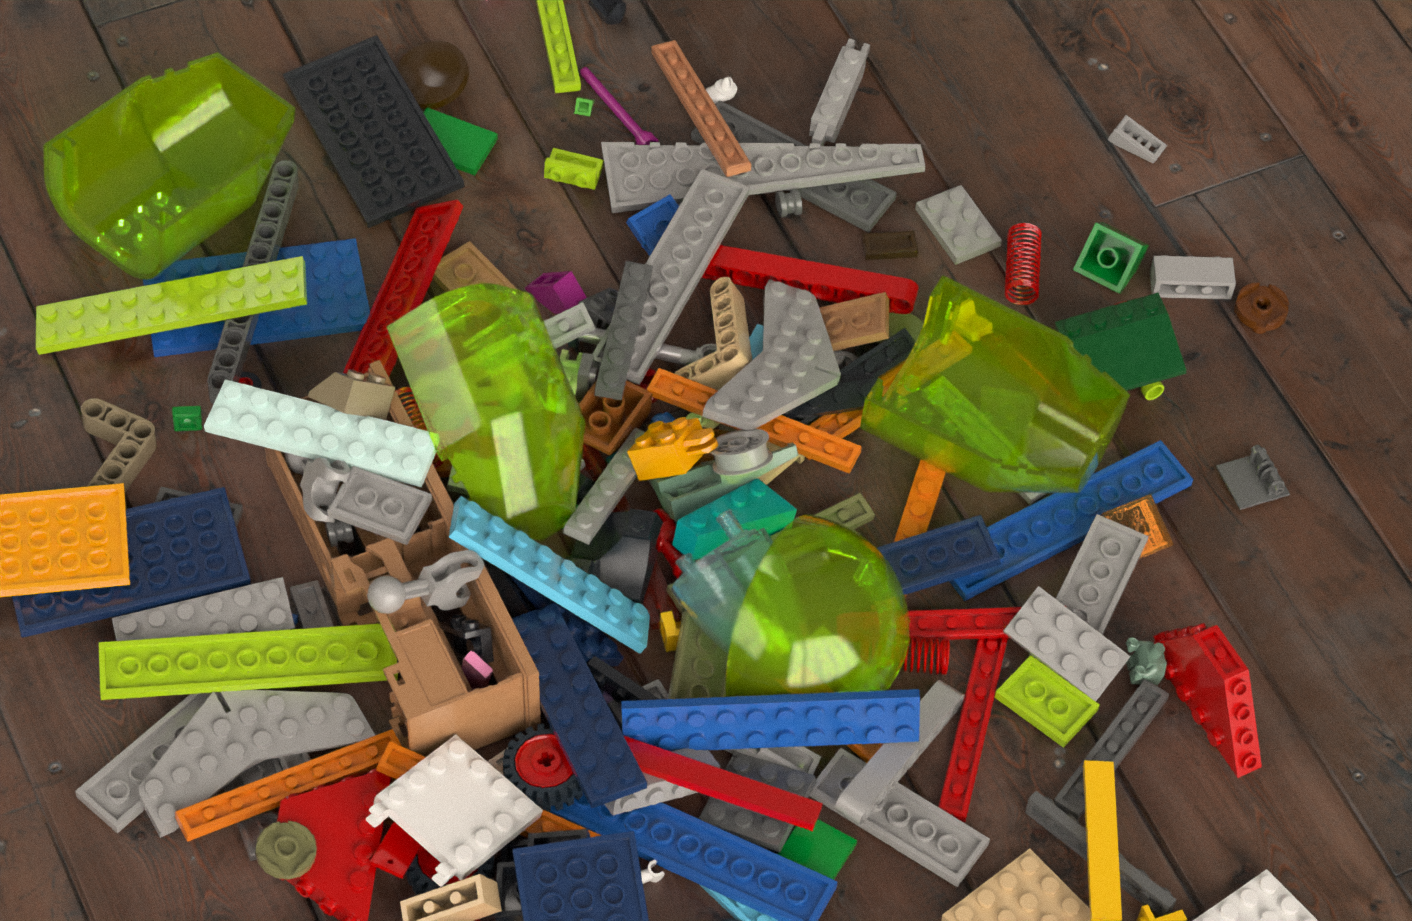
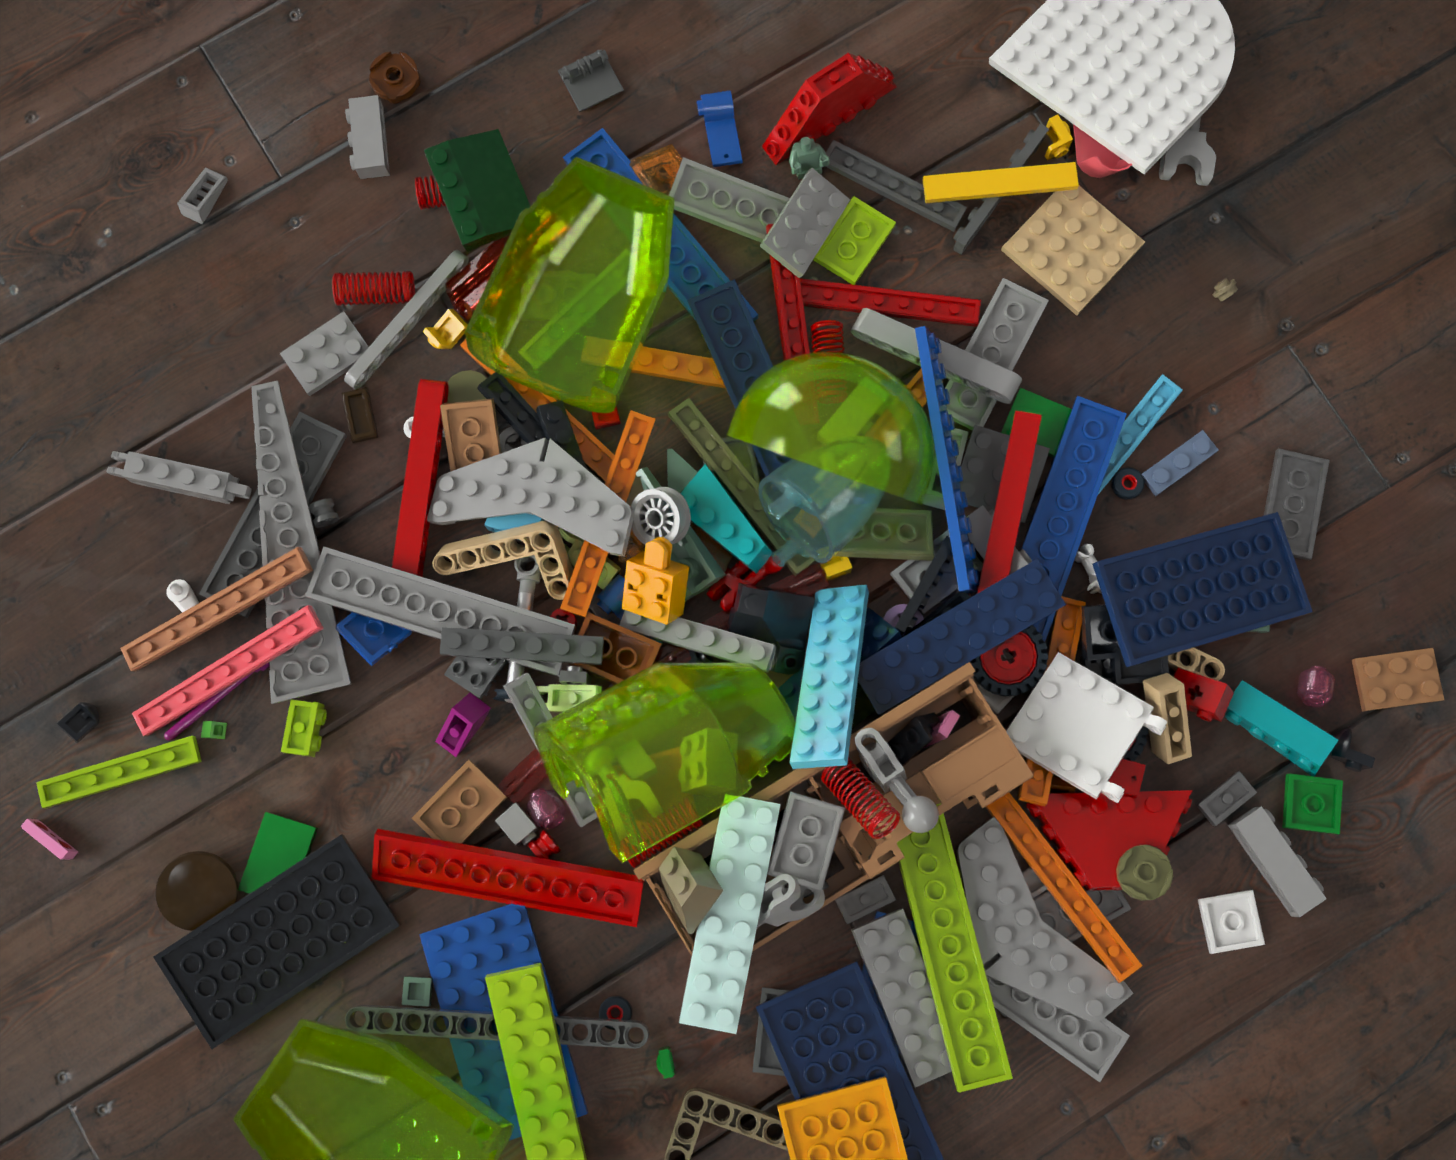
camera: 90 degrees left, 25 degrees up
green slope [1073,222,1149,294] -> none
none -> coral tile [132,605,324,736]
none -> light grey beam [344,250,469,390]
none -> sand green plate [402,976,433,1006]
none -> red tile [590,397,621,430]
none -> sand green slope [667,449,698,493]
none -> blue door [697,90,743,168]
none -> red piece [821,757,900,839]

